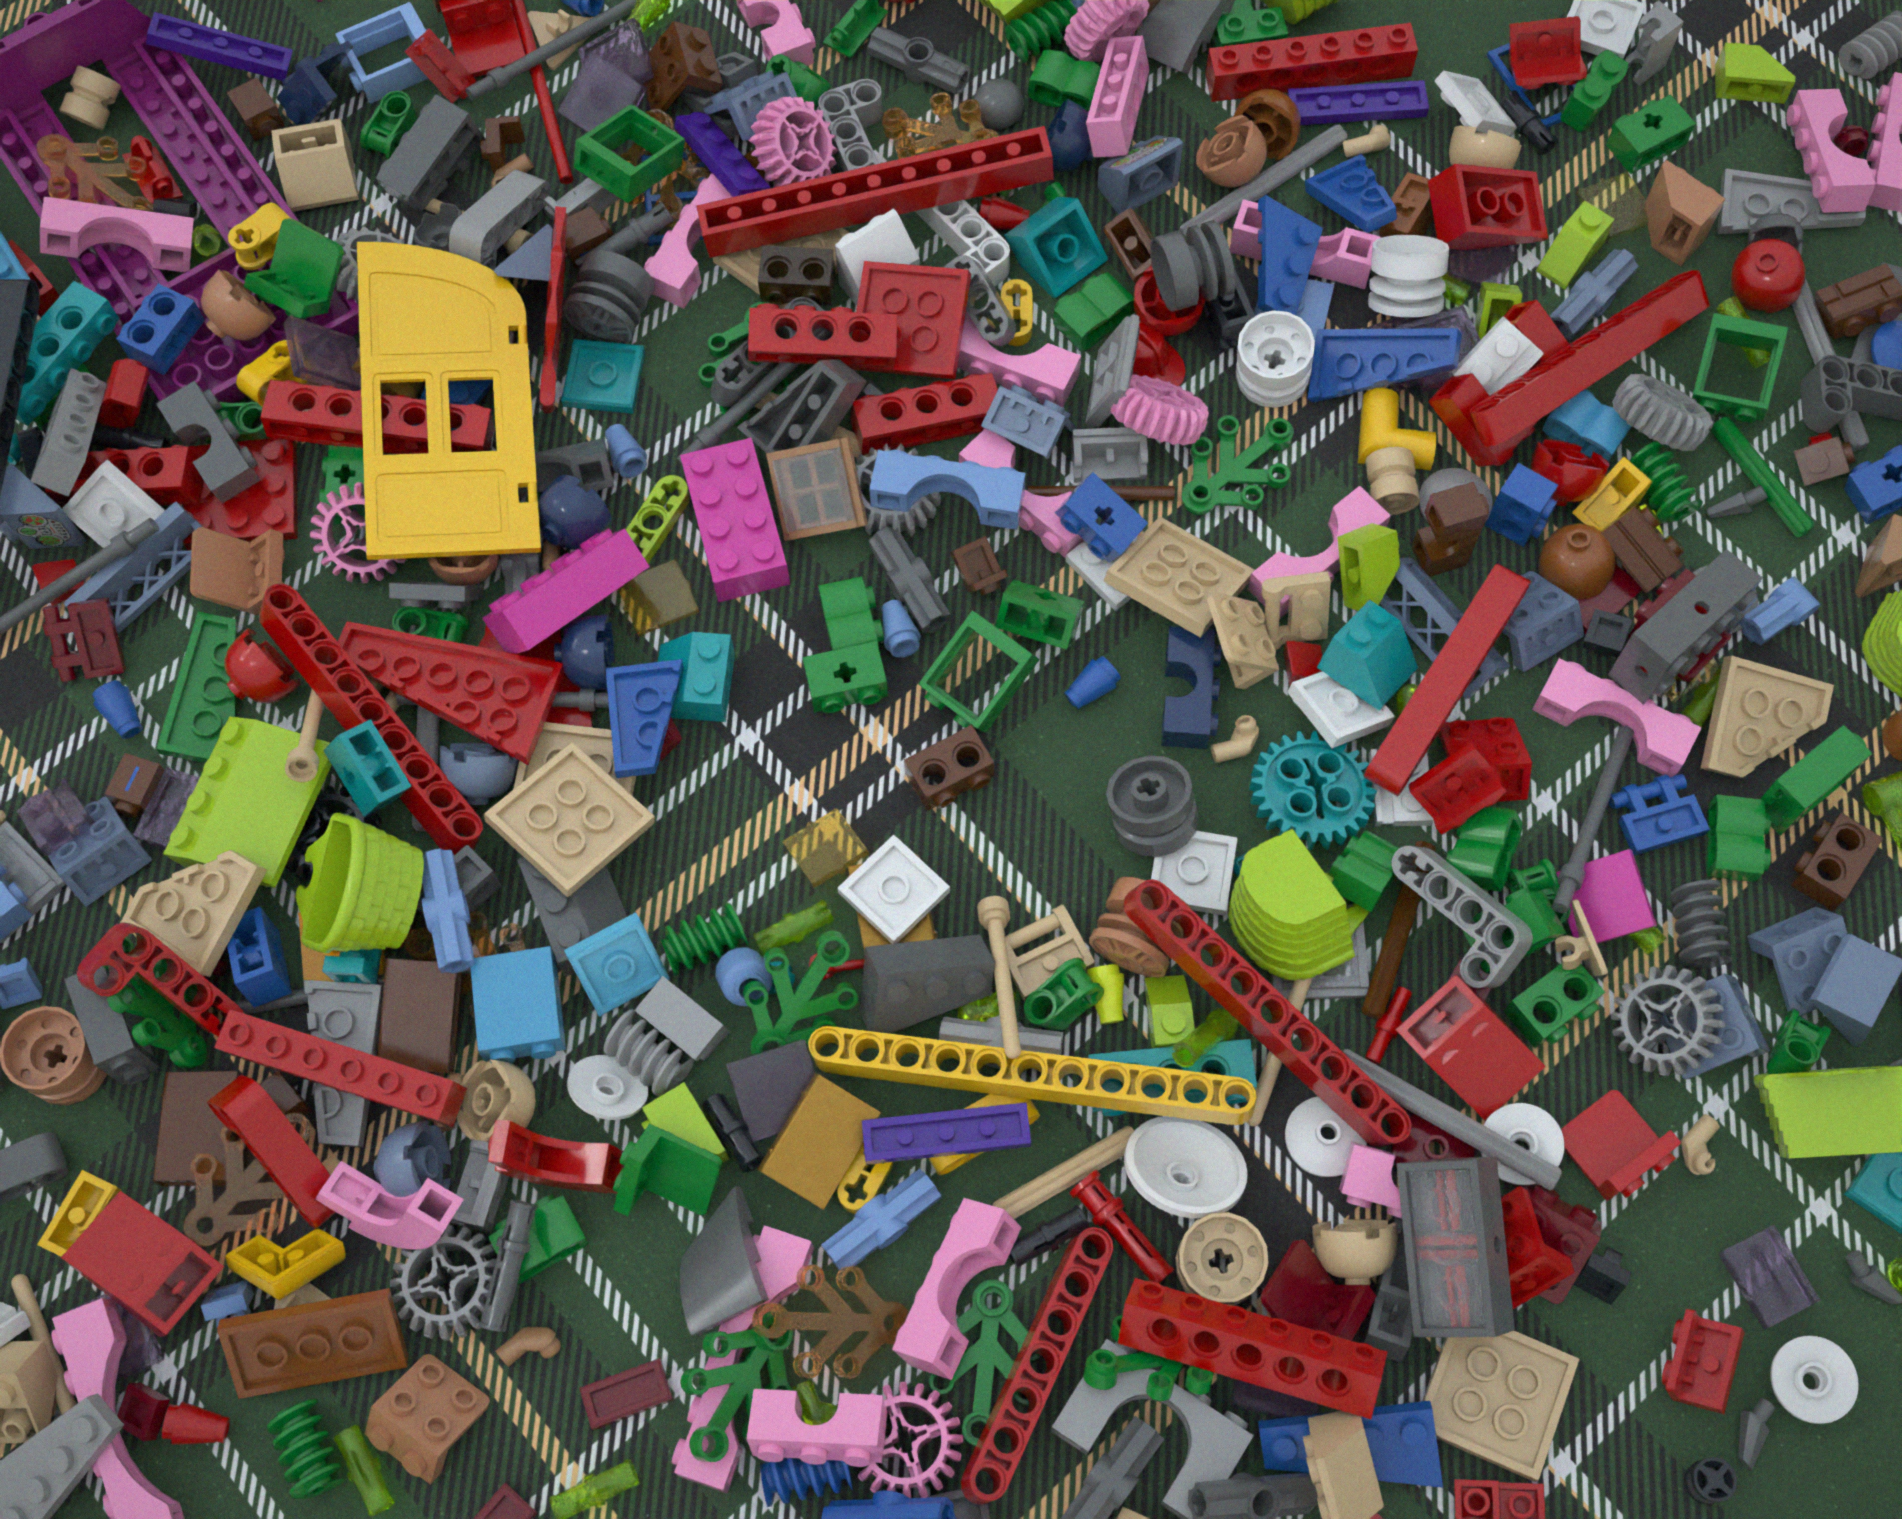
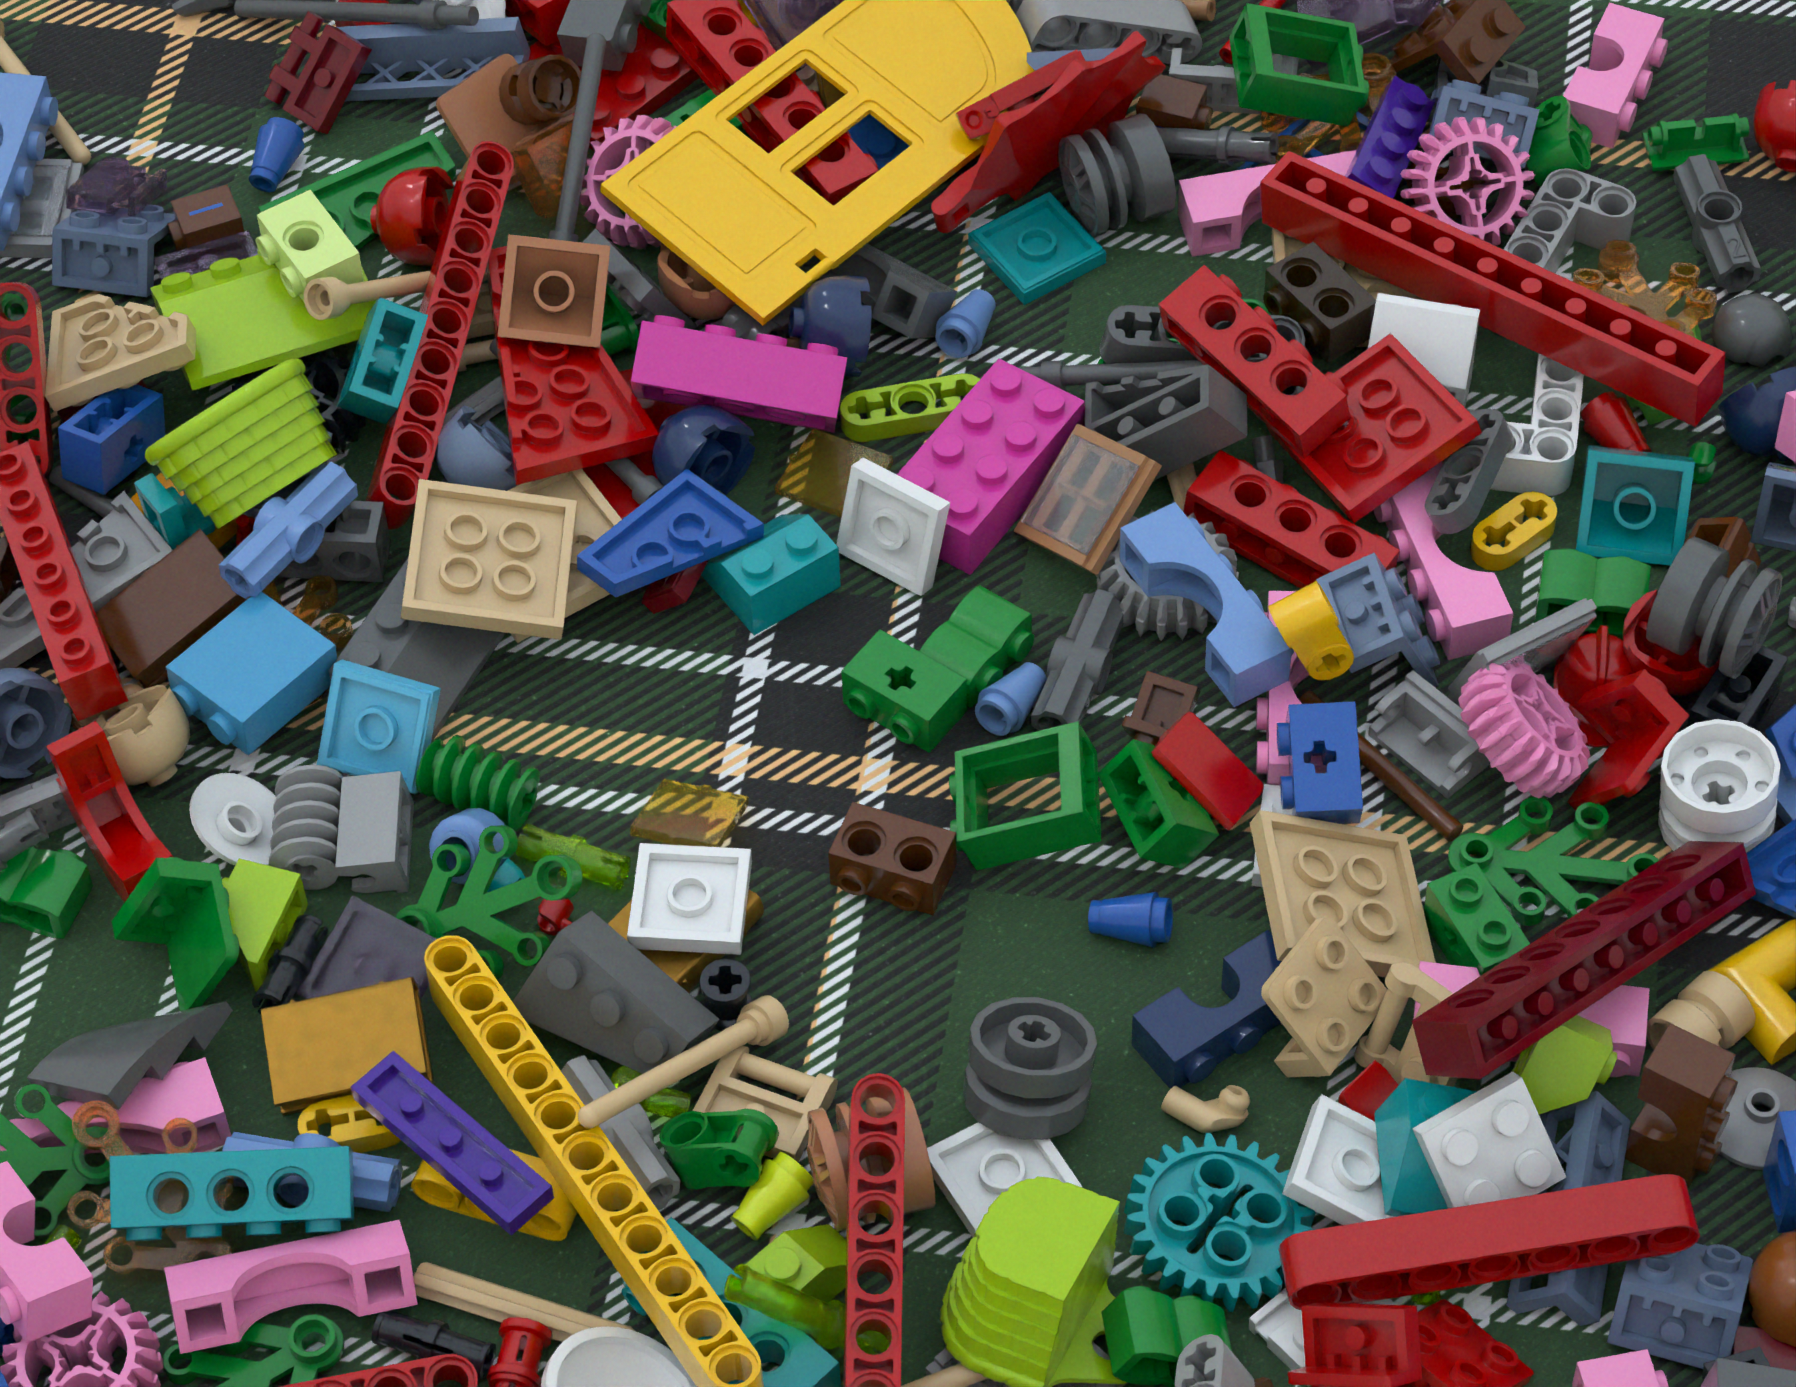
camera: 50 degrees right, 15 degrees down
none -> teal brick [110,1146,354,1241]
none -> yellowish green brick [256,190,364,302]
none -> nougat slope [498,234,610,348]
none -> reddish brown wheel [499,55,581,125]
none -> clear orange slope [509,119,573,218]
none -> dark grey piece [548,33,606,242]
none -> black bush [700,958,752,1031]
none -> white plate [836,458,950,596]
none -> red hinge [955,49,1085,140]
none -> red slope [1151,711,1265,830]
none -> yellow piece [1268,581,1354,681]
none -> dark red brick [1412,841,1756,1079]
none -> white plate [1412,1072,1566,1208]
none -> green brick [1424,863,1530,976]
none -> red bracket [1568,669,1689,811]

